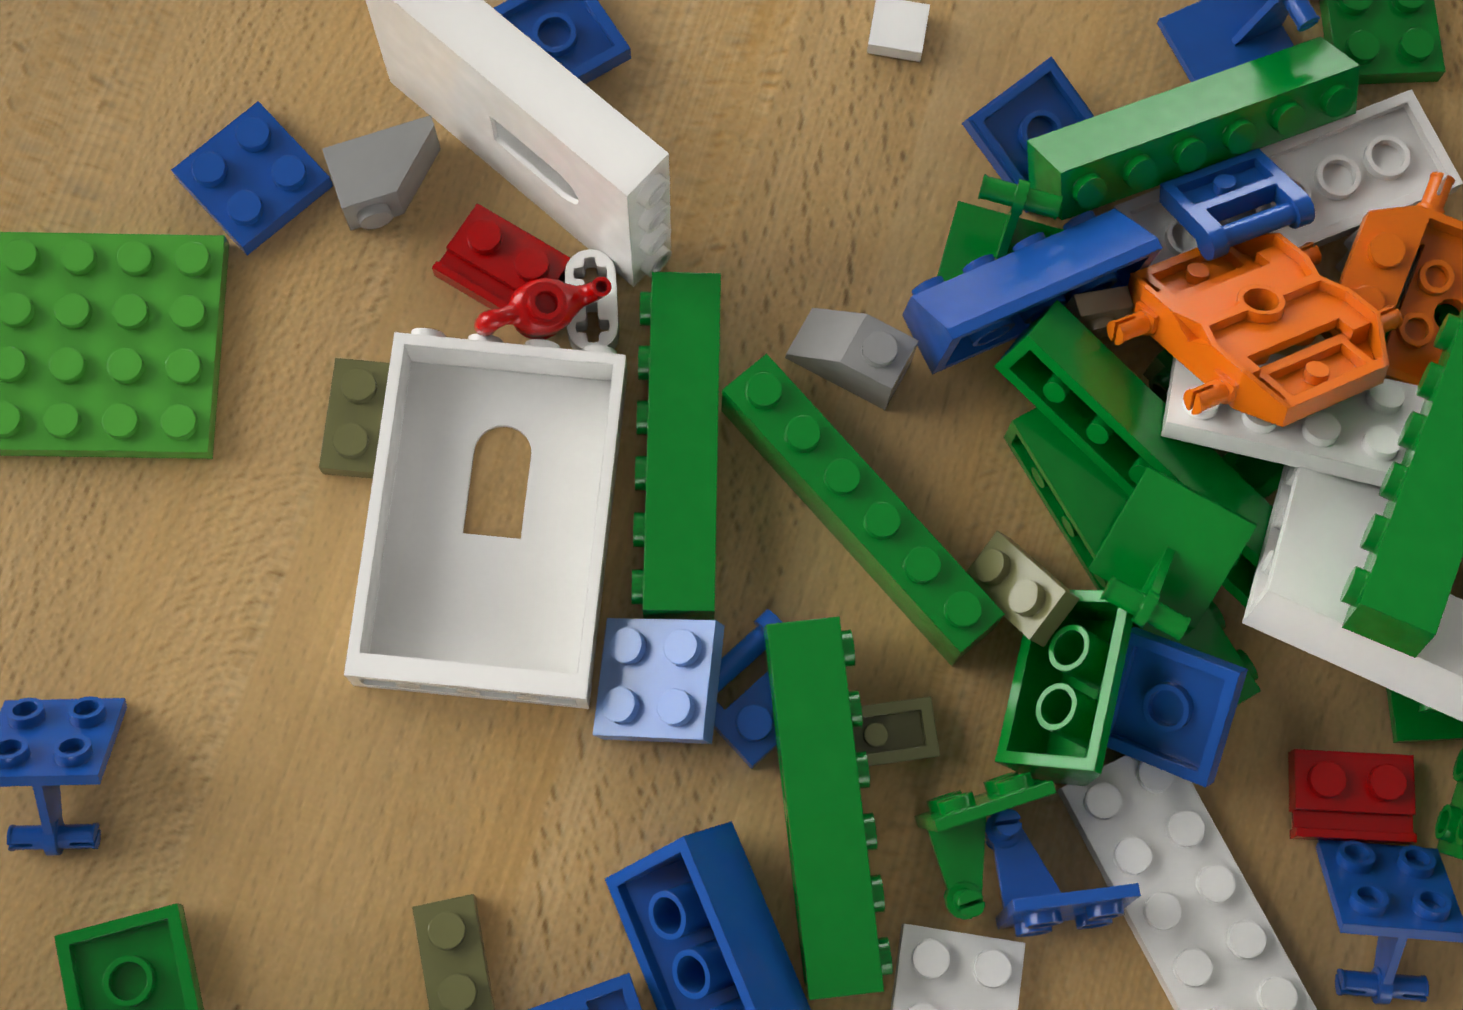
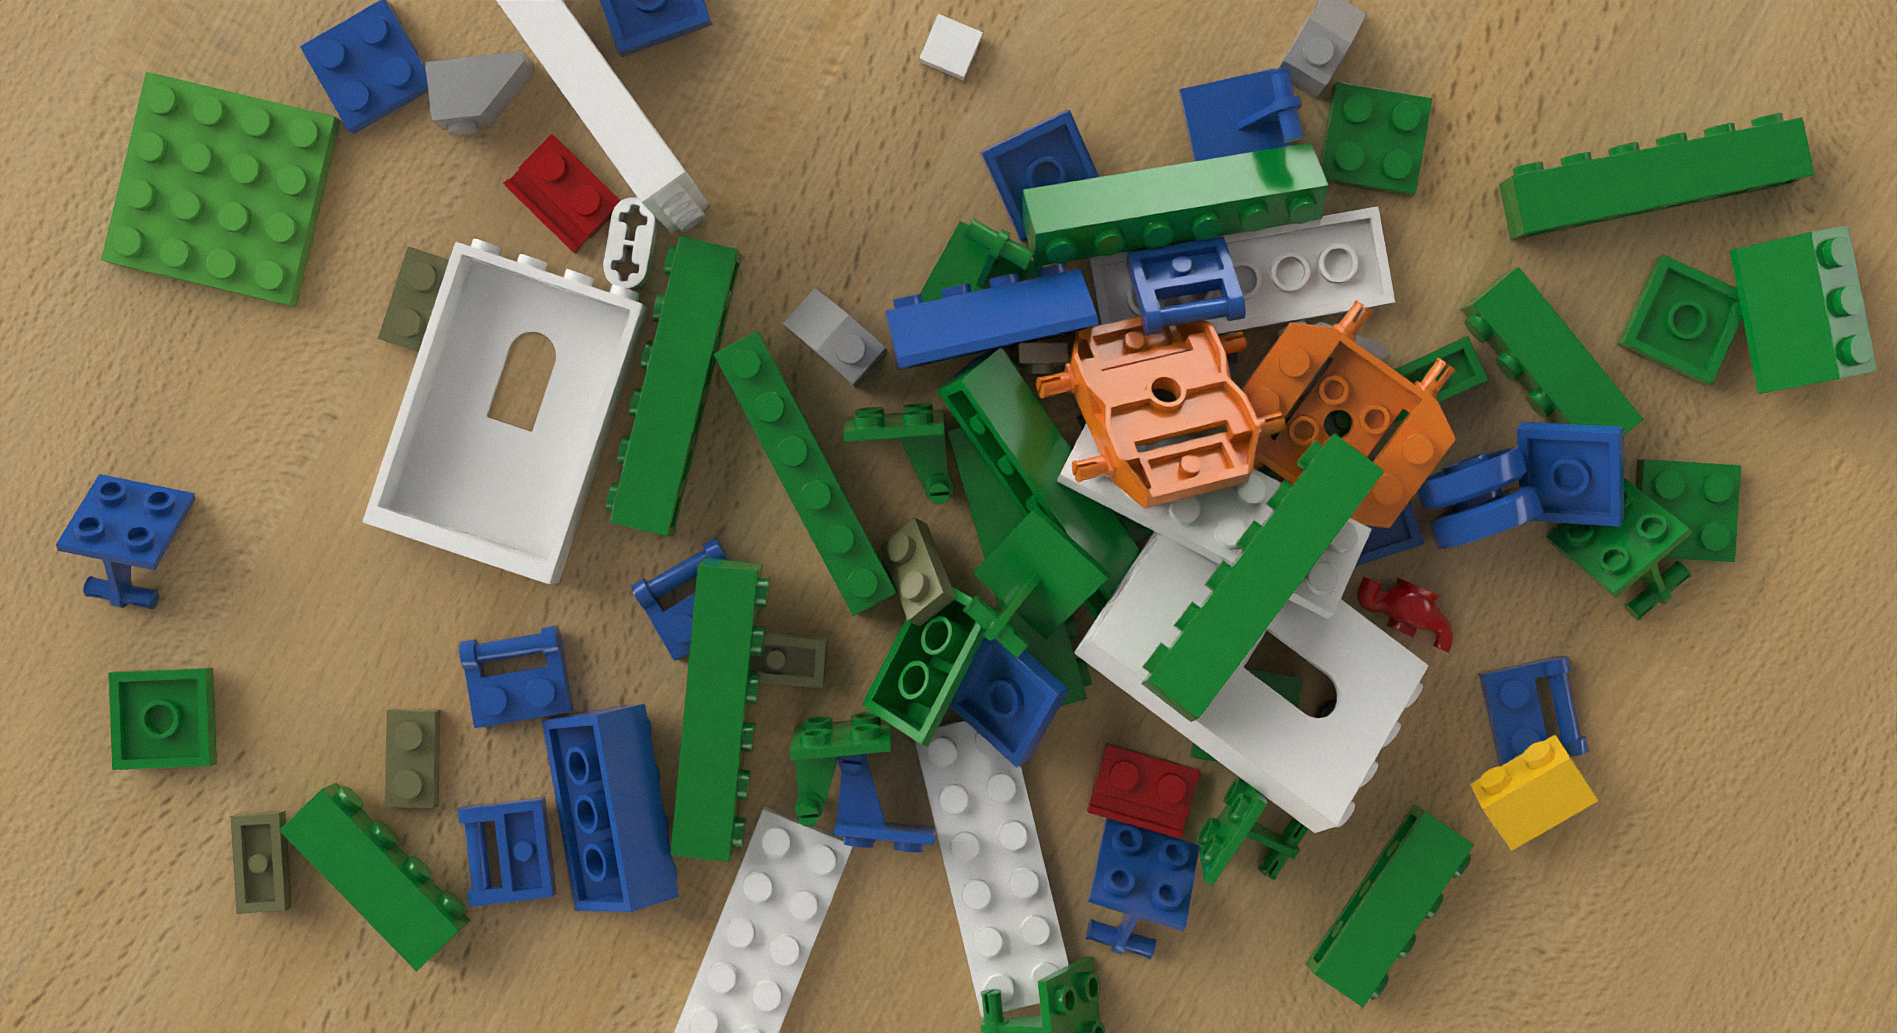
camera: 20 degrees right, 15 degrees up
red piece [474,276,612,340] -> none
medium blue plate [593,618,725,744] -> none
none -> blue plate [459,626,574,728]
none -> green plate [843,403,954,505]

